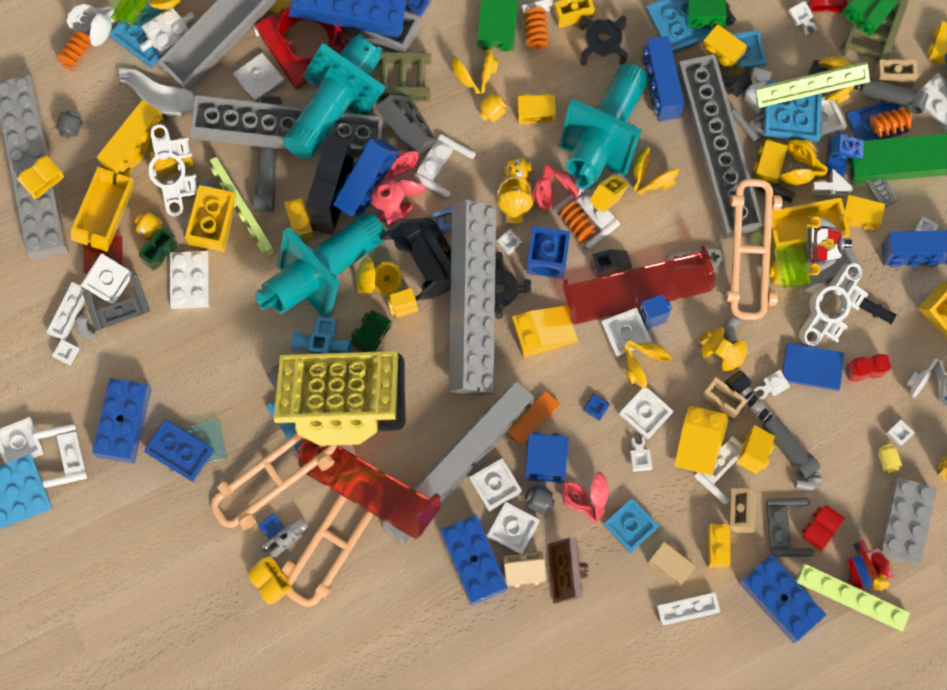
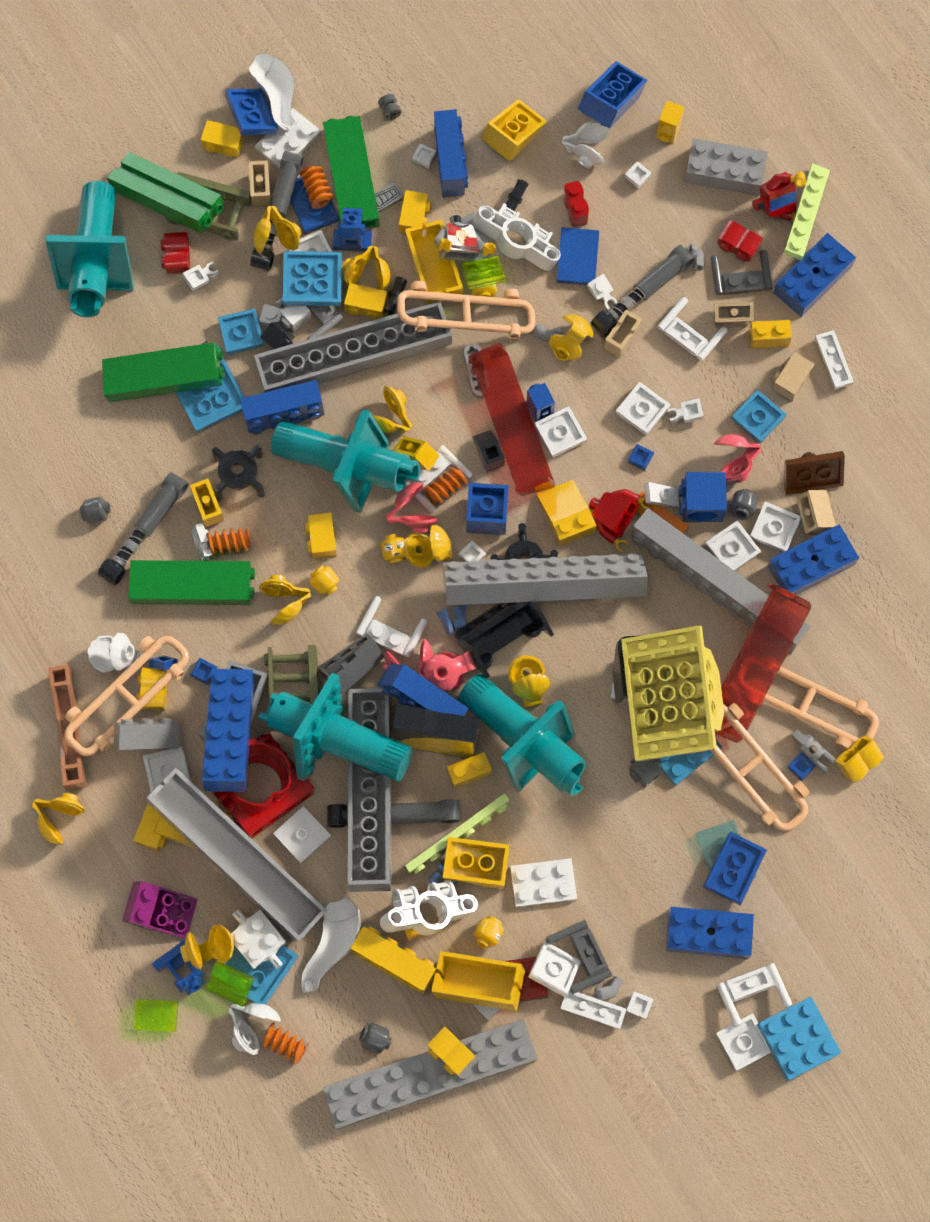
camera: 95 degrees left, 0 degrees up
dark green brick [139,227,177,270] -> none
dark azure brick [291,316,352,354] -> none
dark green brick [351,309,392,352] -> none
yellow brick [387,287,418,318] -> none
yellow animal [622,340,672,389] -> none
yellow slope [675,405,728,476] -> none
yellow brick [703,24,747,68] -> none
yellow brick [736,425,775,474] -> none
yellowish green plate [755,62,870,108] -> none
white slope [811,169,852,197] -> none
light yellow brick [878,444,903,475] -> none
none -> red torso [589,489,649,552]
none -> white plate [644,482,679,509]

